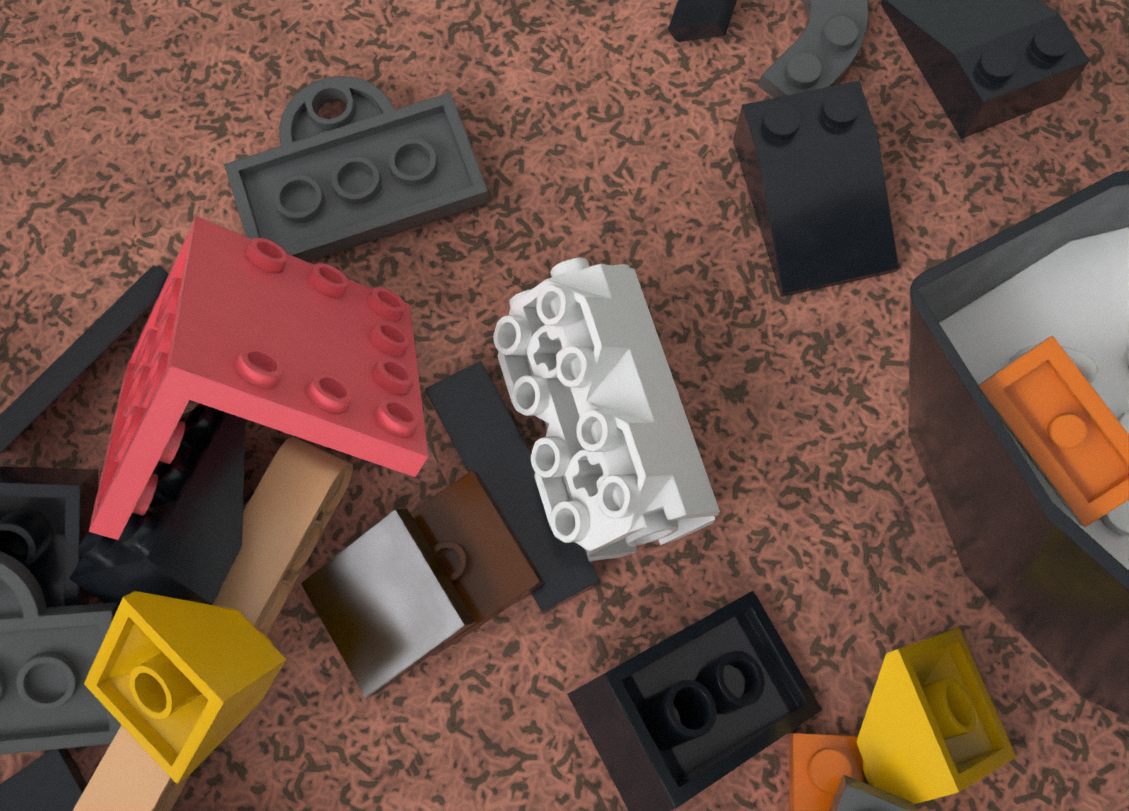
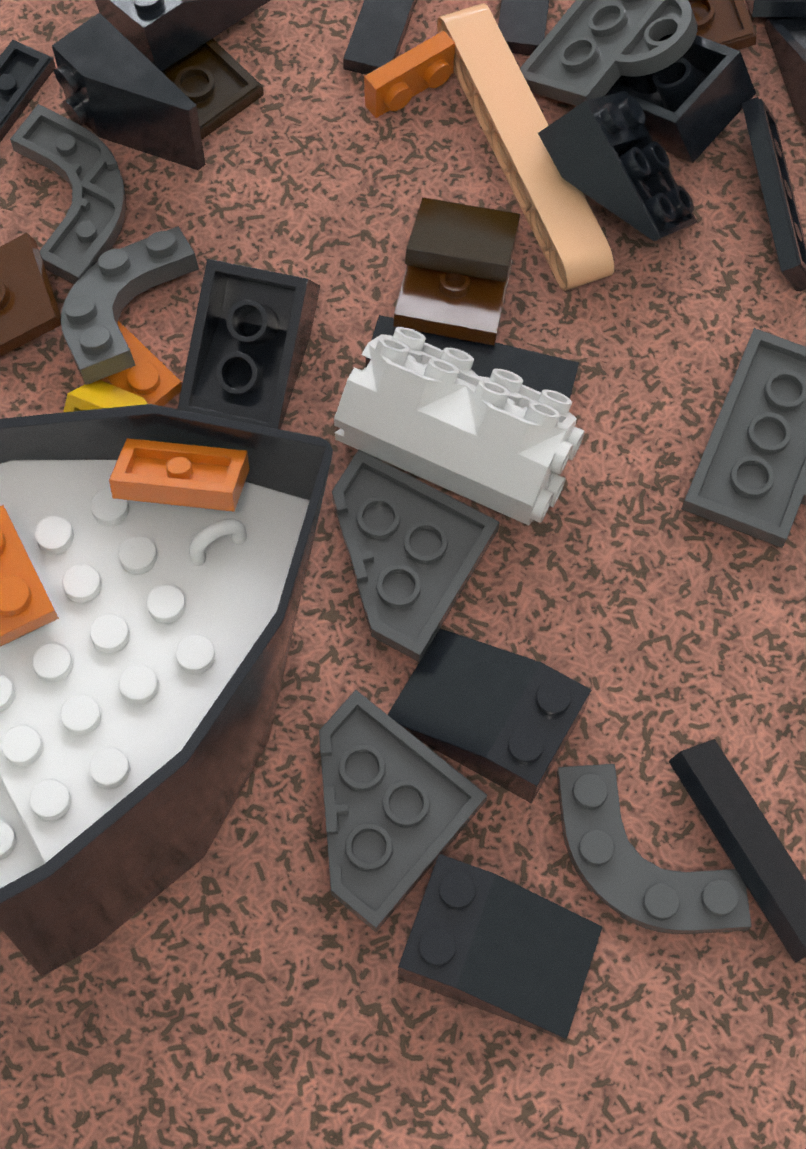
camera: 130 degrees right, 5 degrees down
yellow slope [84,591,287,784] -> none
coral bracket [89,216,429,540] -> none
none -> dark grey plate [319,690,488,932]
none -> dark grey plate [332,449,500,662]

